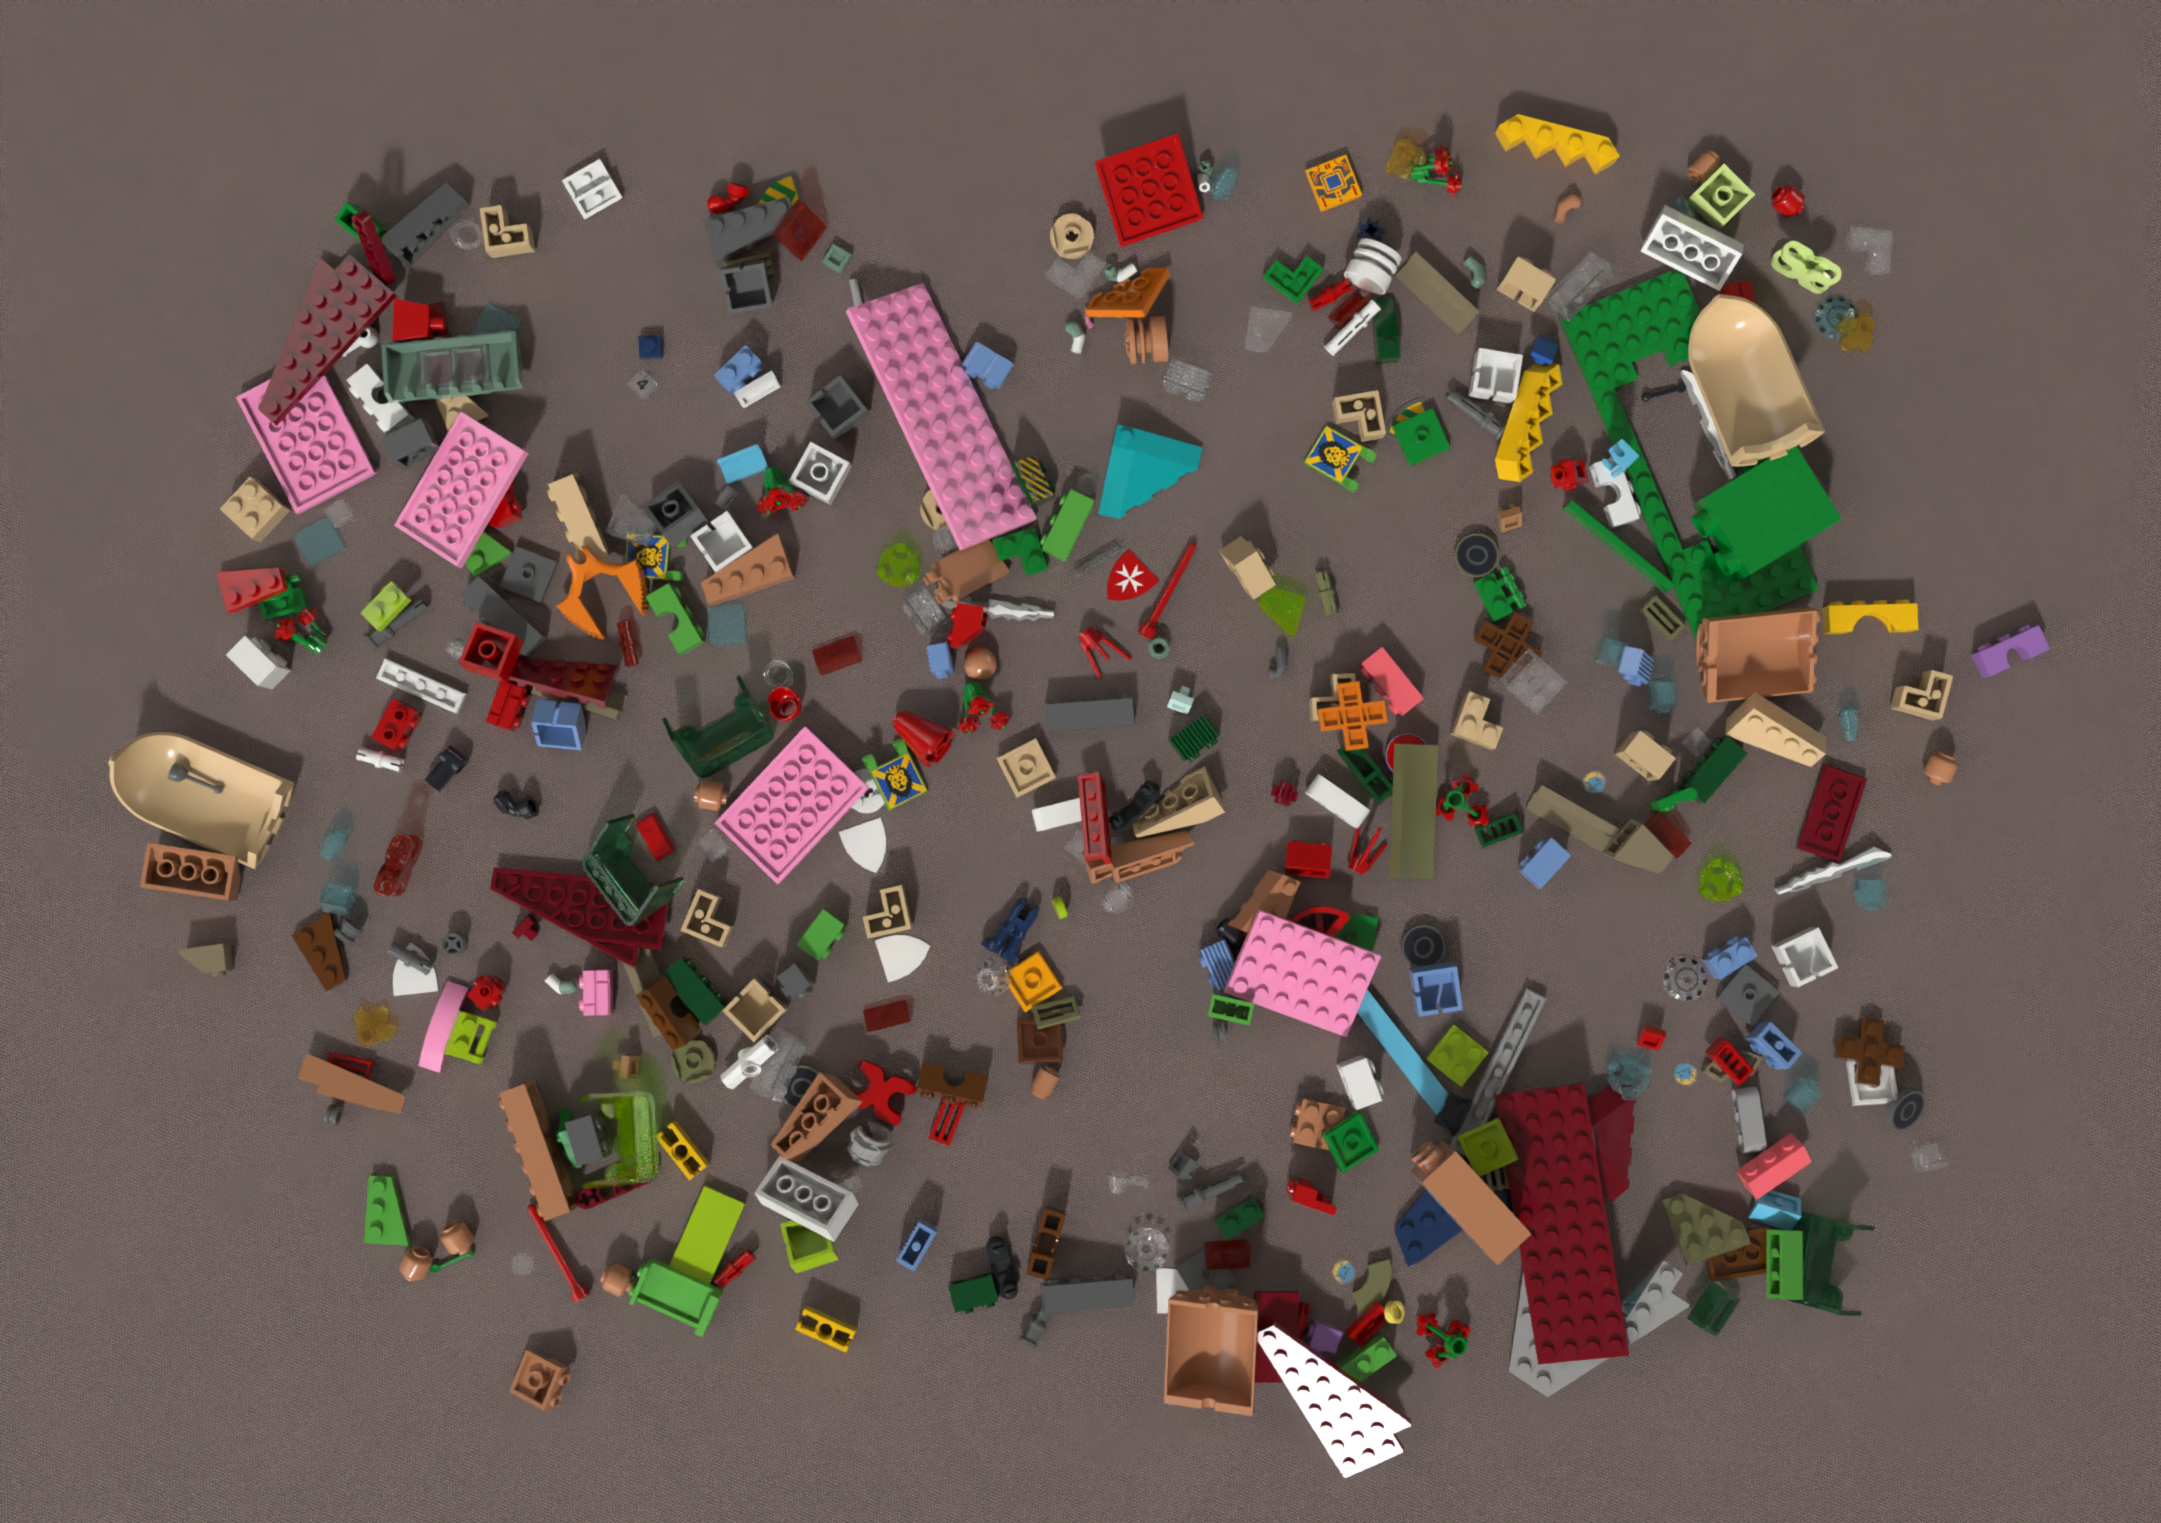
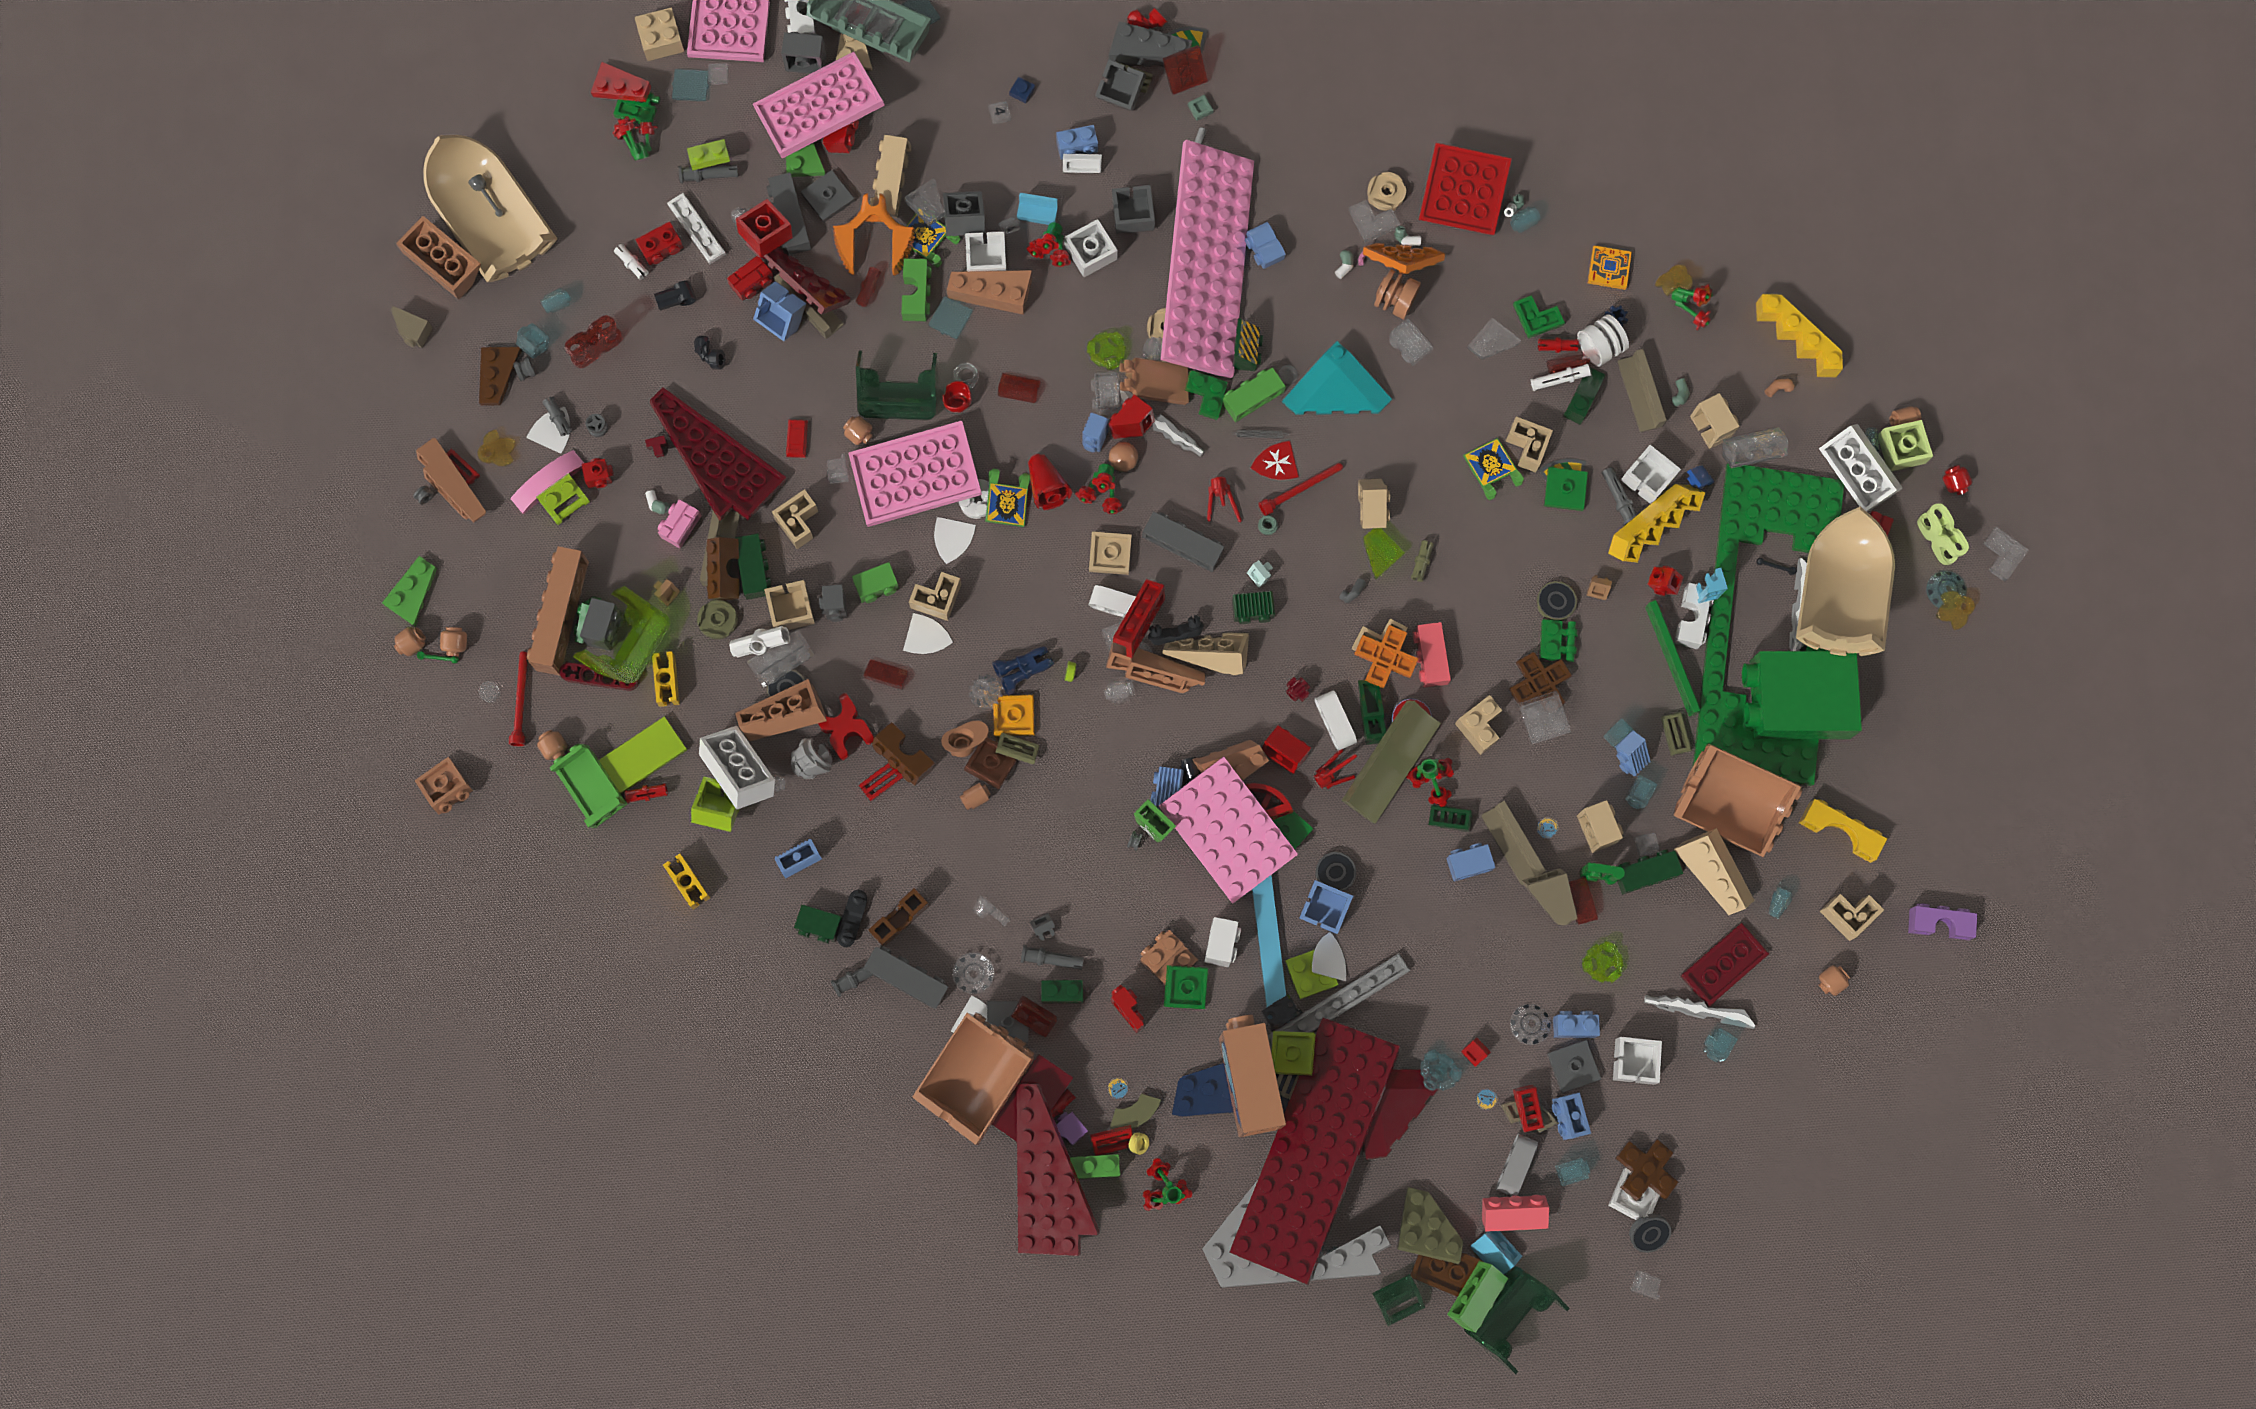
camera: 30 degrees right, 10 degrees down
white piece [226,636,291,689] -> none
clear green windscreen [582,814,684,926] -> none
none -> nougat piece [941,721,989,757]
none -> white sticker [1312,932,1346,981]

